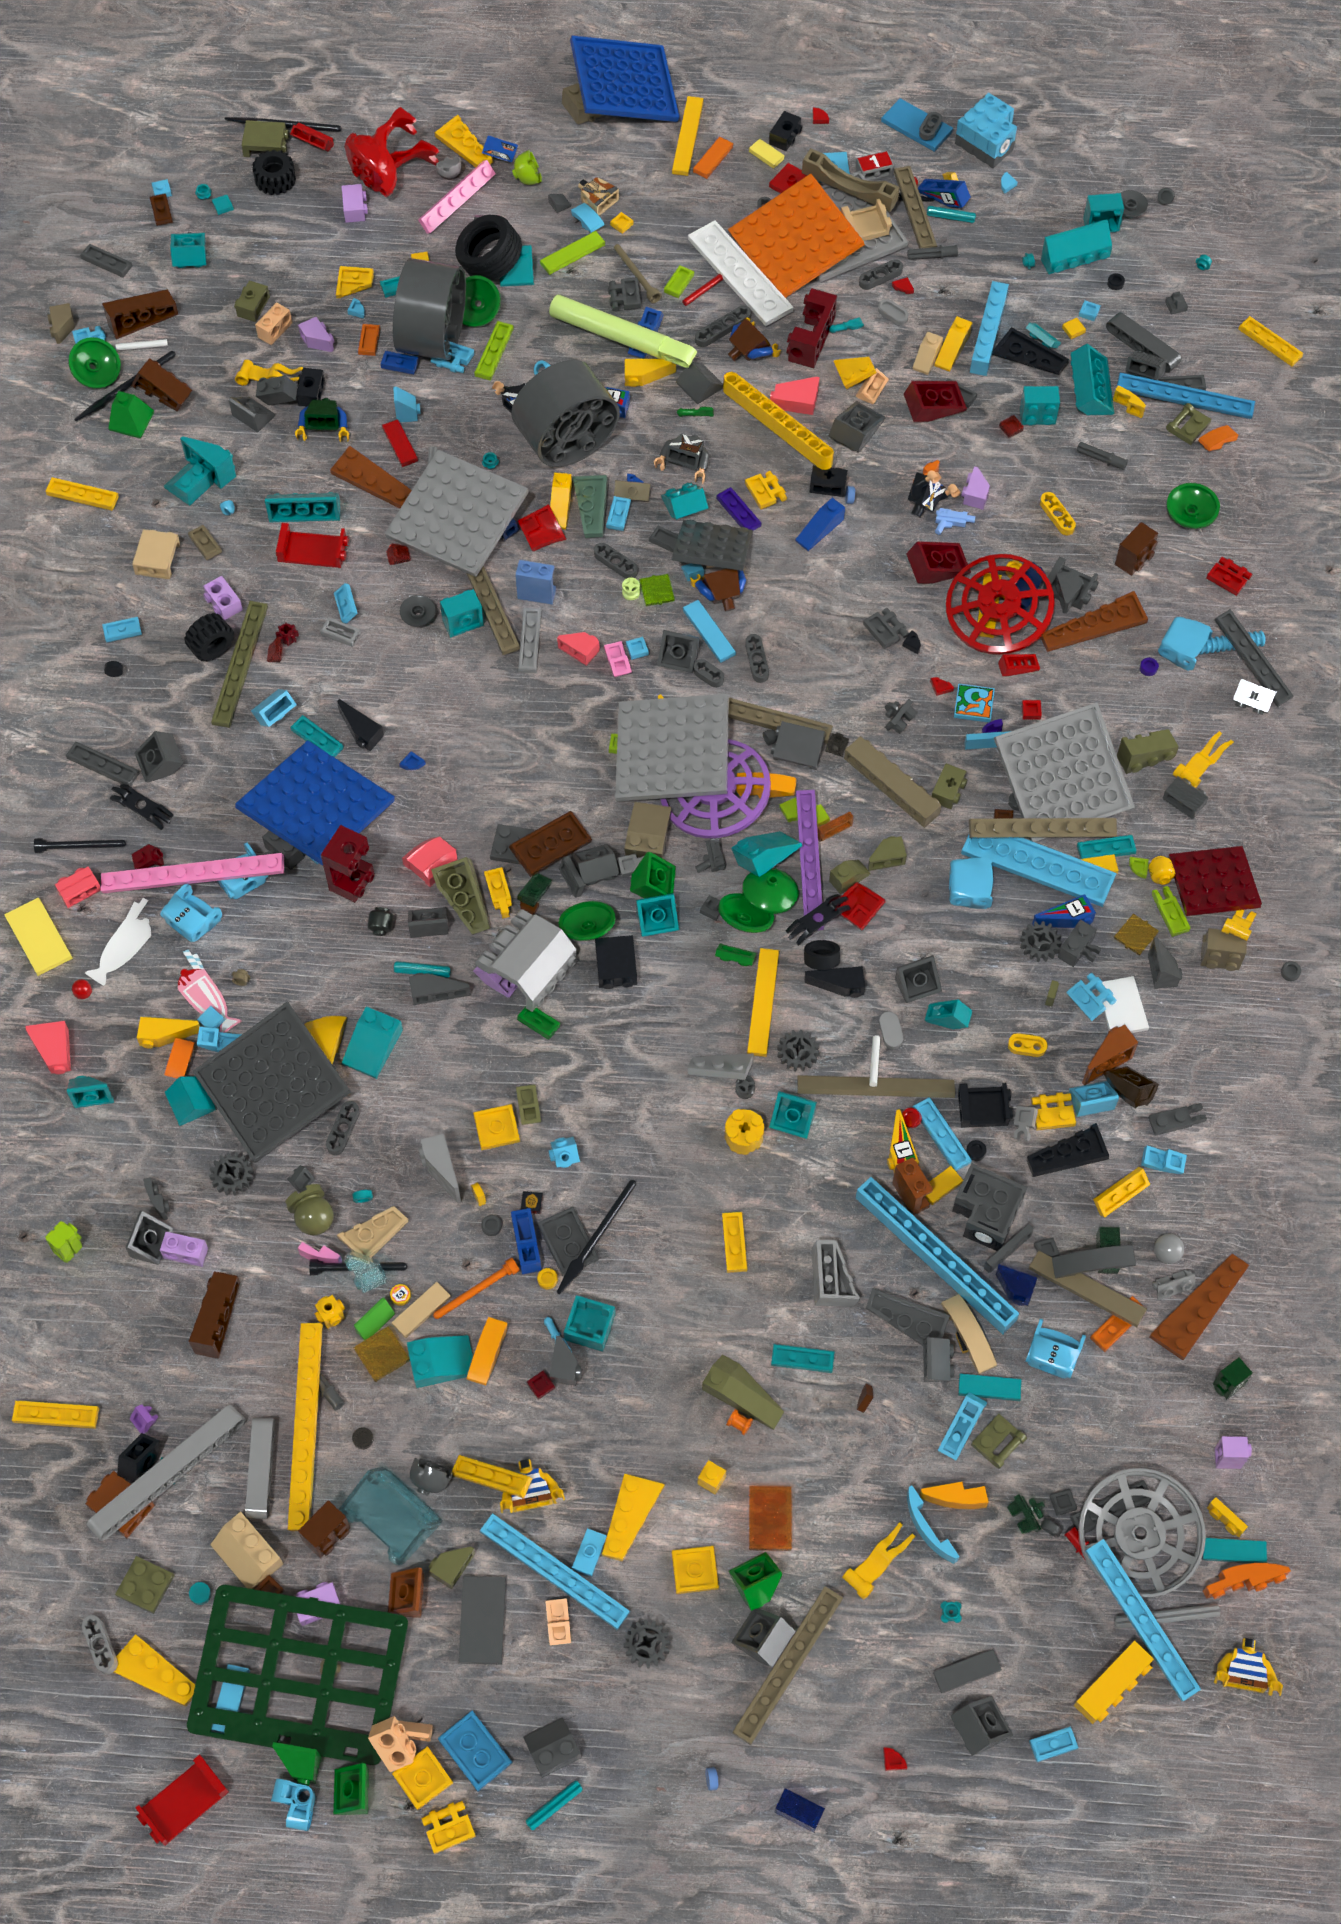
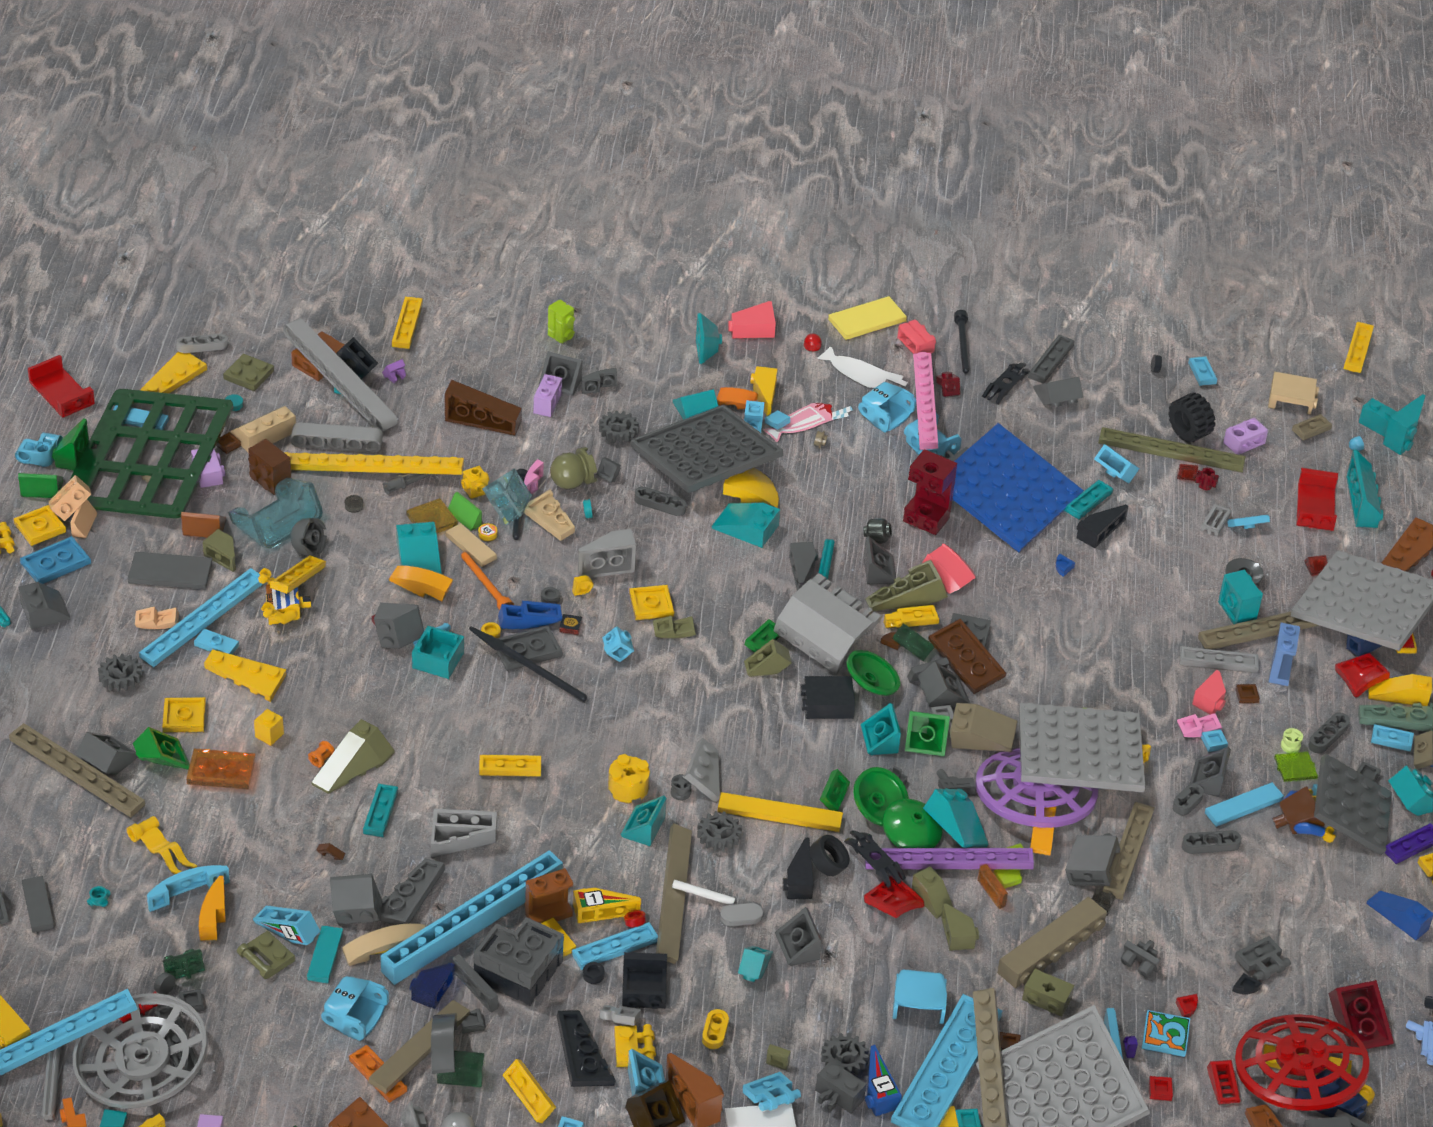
camera: 90 degrees right, 20 degrees down
none -> olive slope [744,639,792,677]
none -> reddish brown tile [1235,684,1260,703]

